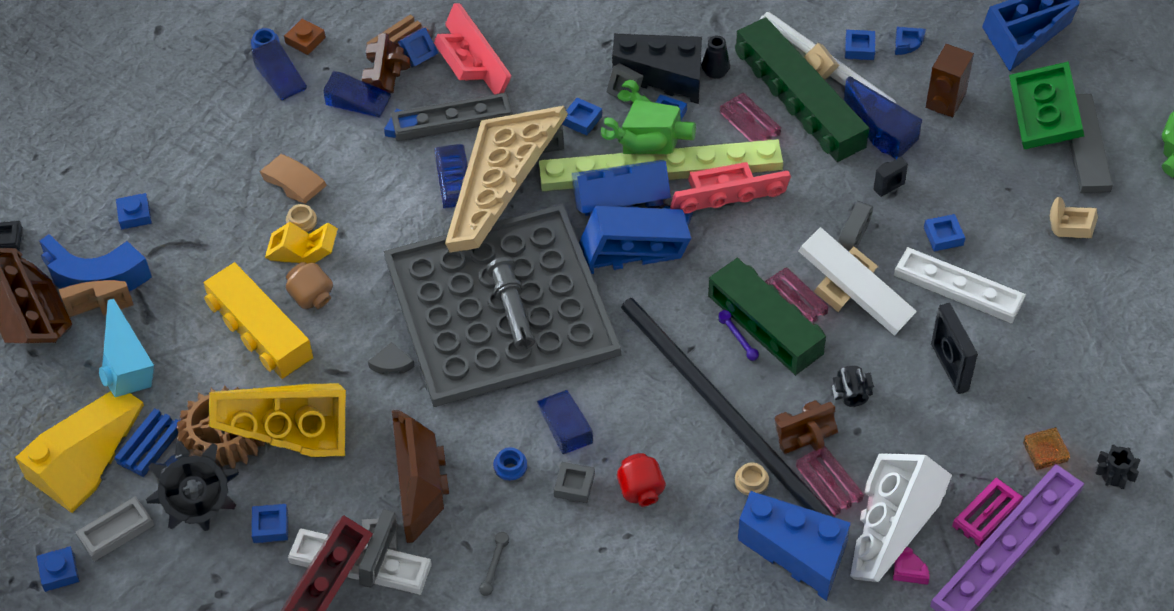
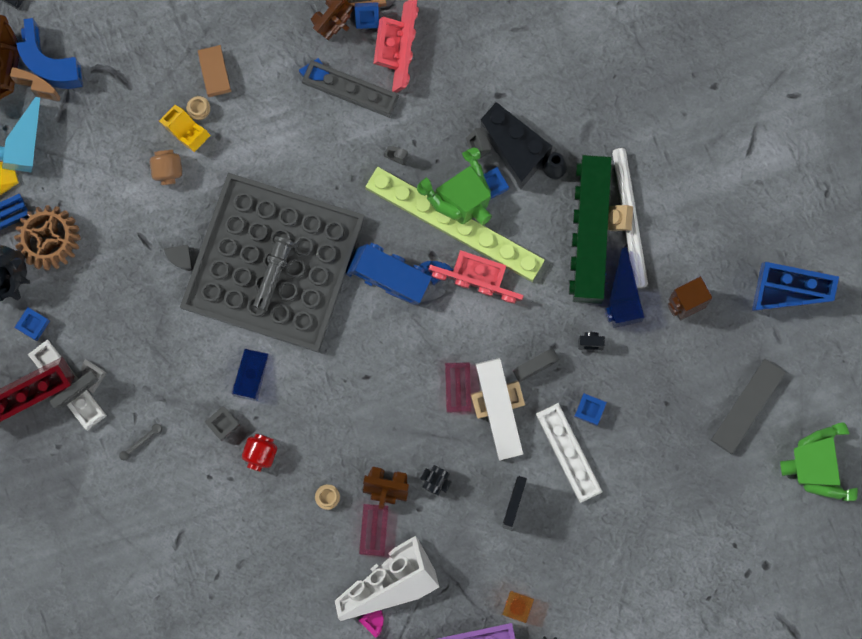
camera: 40 degrees right, 25 degrees up
blue plate [116,193,152,230] -> none
yellow brick [203,262,313,379] -> none
yellow wedge [209,383,346,457] -> none
clear blue slope [323,71,391,118] -> none
reddish brown wedge [392,410,449,543] -> none
clear blue slope [434,144,468,208] -> none
tan wing [445,106,568,252] -> none
blue plate [493,447,527,481] -> none
blue plate [562,98,602,136] -> none
blue wedge [572,160,671,216] -> none
black piece [621,298,836,518] -> none
dark green brick [708,257,826,376] -> none
dark purple hinge [718,310,759,361] -> none
clear pink tile [720,93,781,142] -> none
blue wedge [738,491,851,601] -> none
blue plate [845,29,875,60] -> none
blue tile [895,27,926,55] -> none
dark pink tile [952,477,1024,547] -> none
green plate [1009,61,1084,150] -> none
tan plate [1050,197,1098,238] -> none

